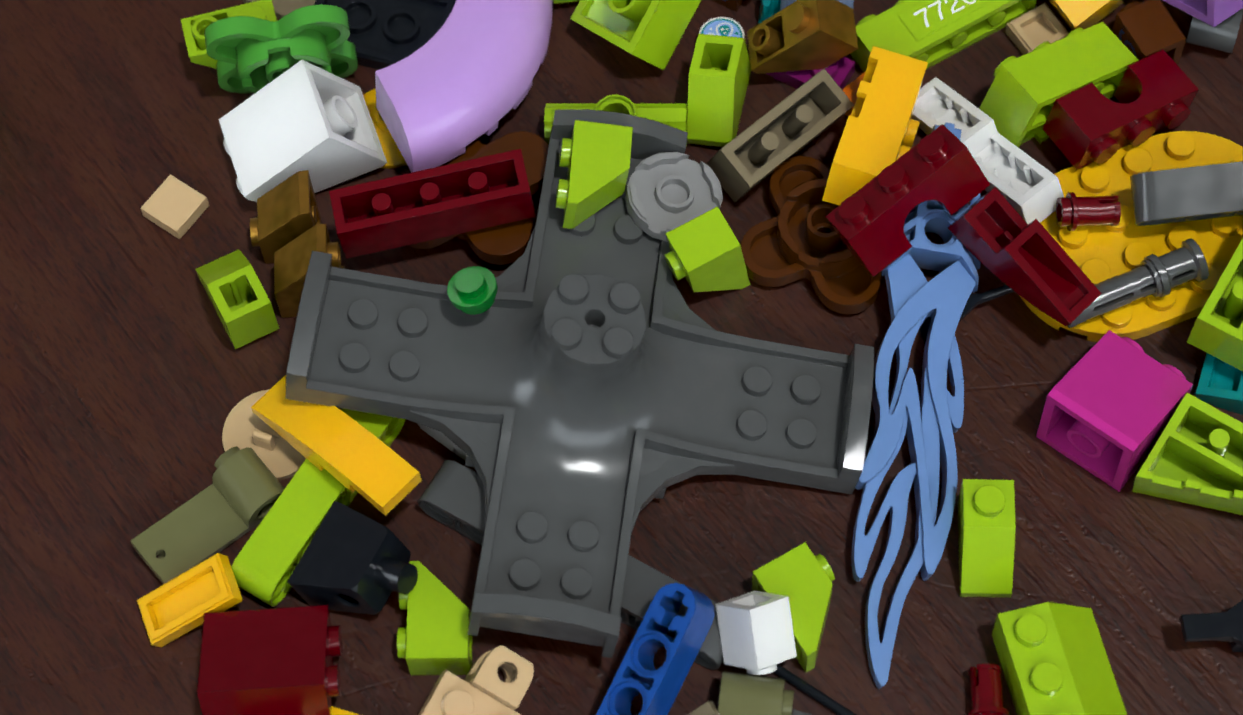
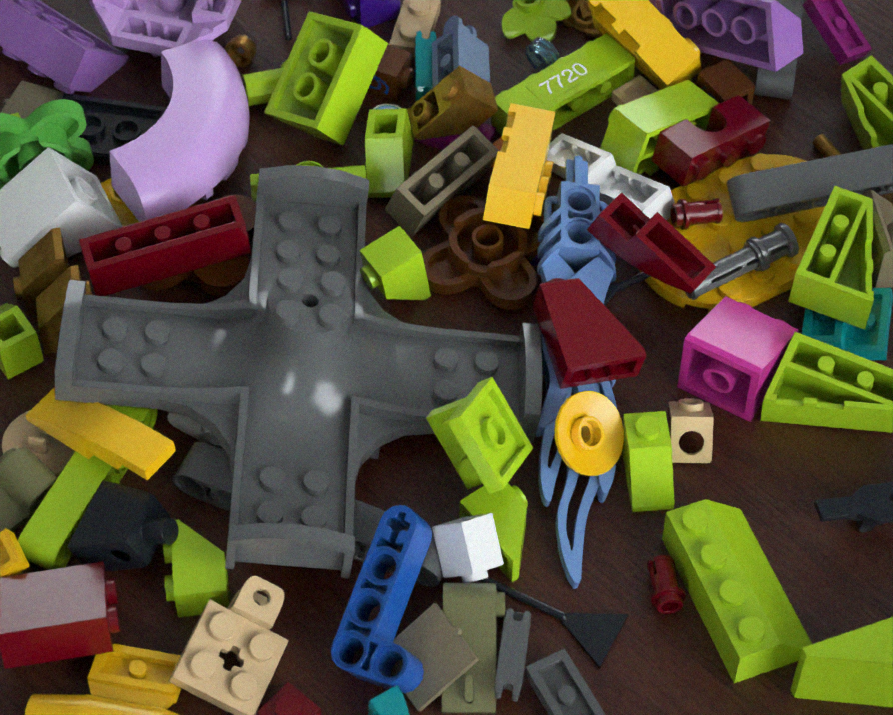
camera: 10 degrees left, 10 degrees down
green plate [447,266,498,315] -> none
lime slope [555,120,633,229] -> none
light grey tile [625,152,723,242] -> none
dark red arch [826,124,990,277] -> none
none -> lime bracket [426,377,533,494]
none -> dark red slope [533,278,647,389]
none -> yellow dish [554,391,624,476]
none -> tan bracket [668,398,714,463]

